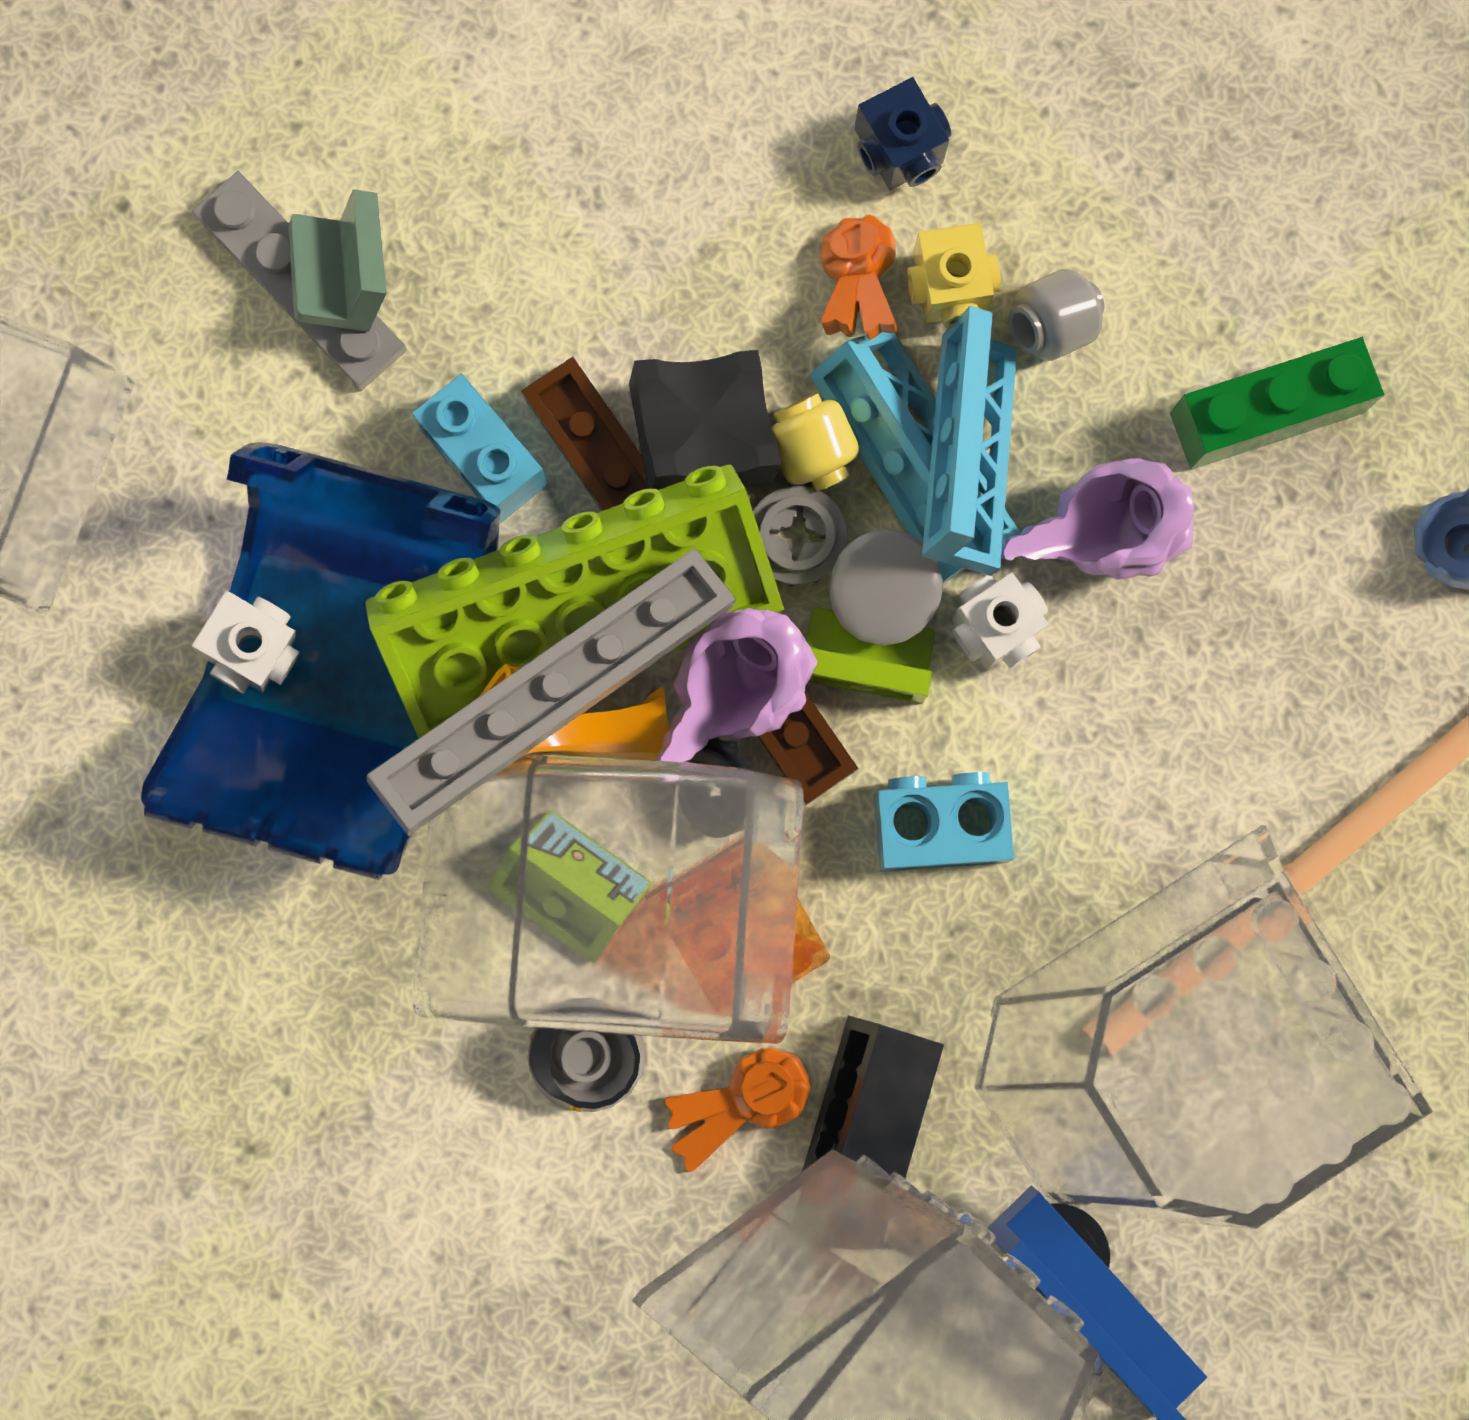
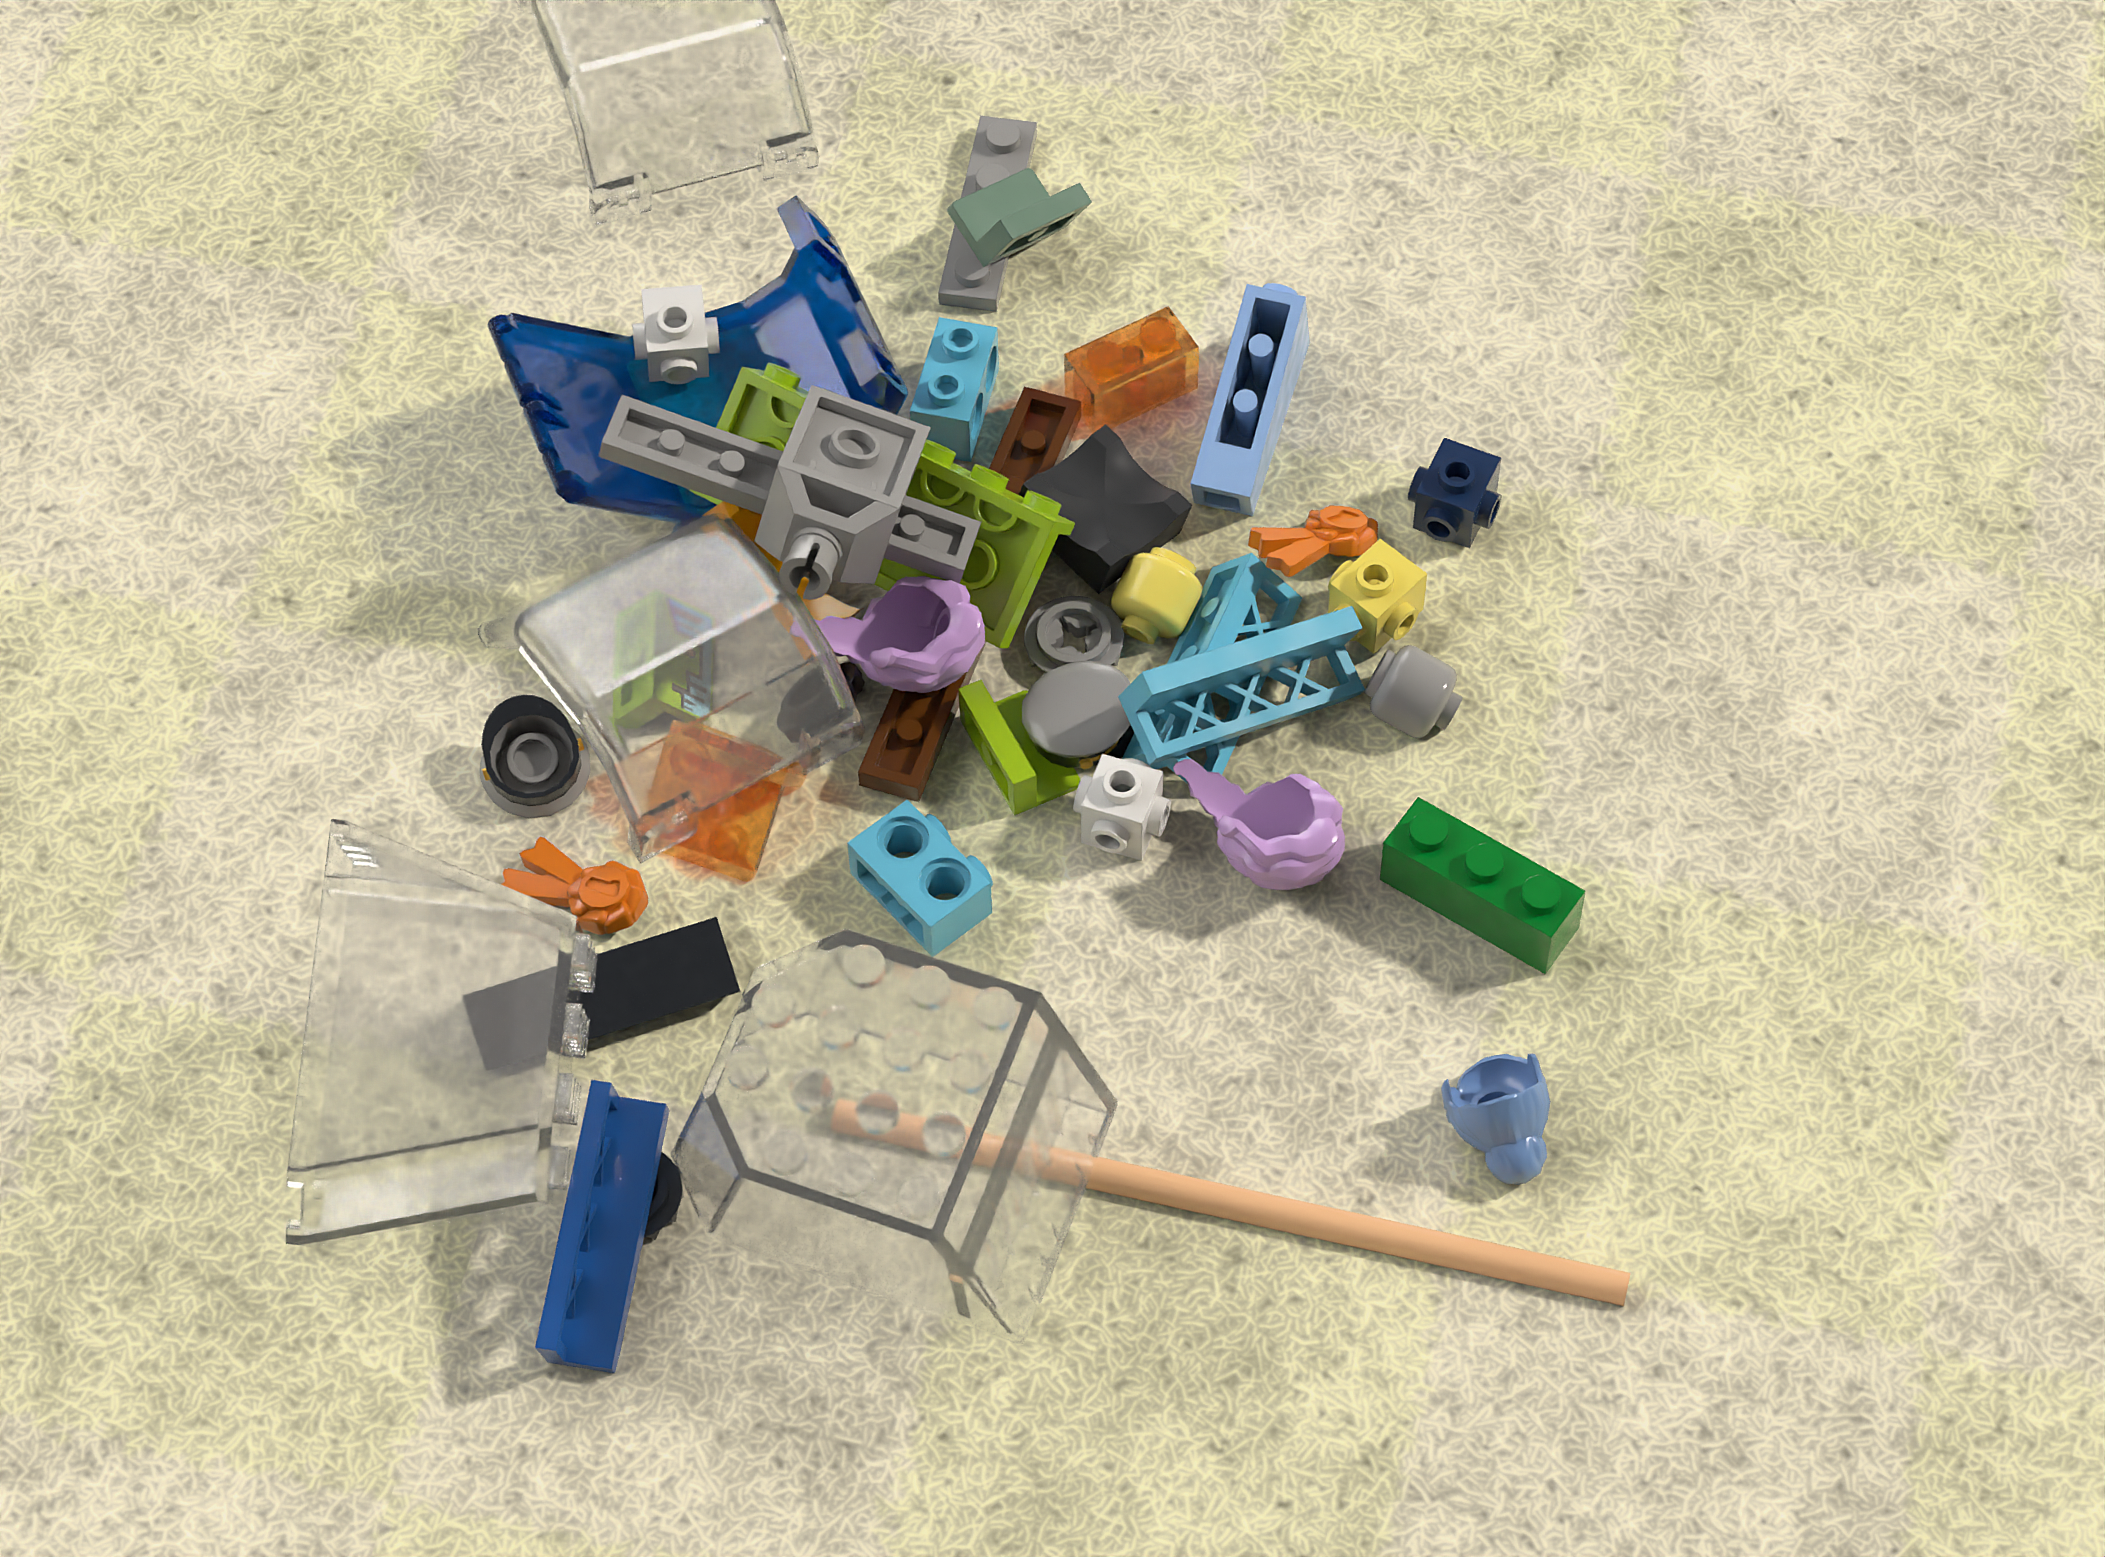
camera: 60 degrees right, 25 degrees down
none -> light grey plate [754,385,931,600]
none -> clear orange brick [1064,306,1199,434]
none -> light blue slope [1190,283,1310,516]

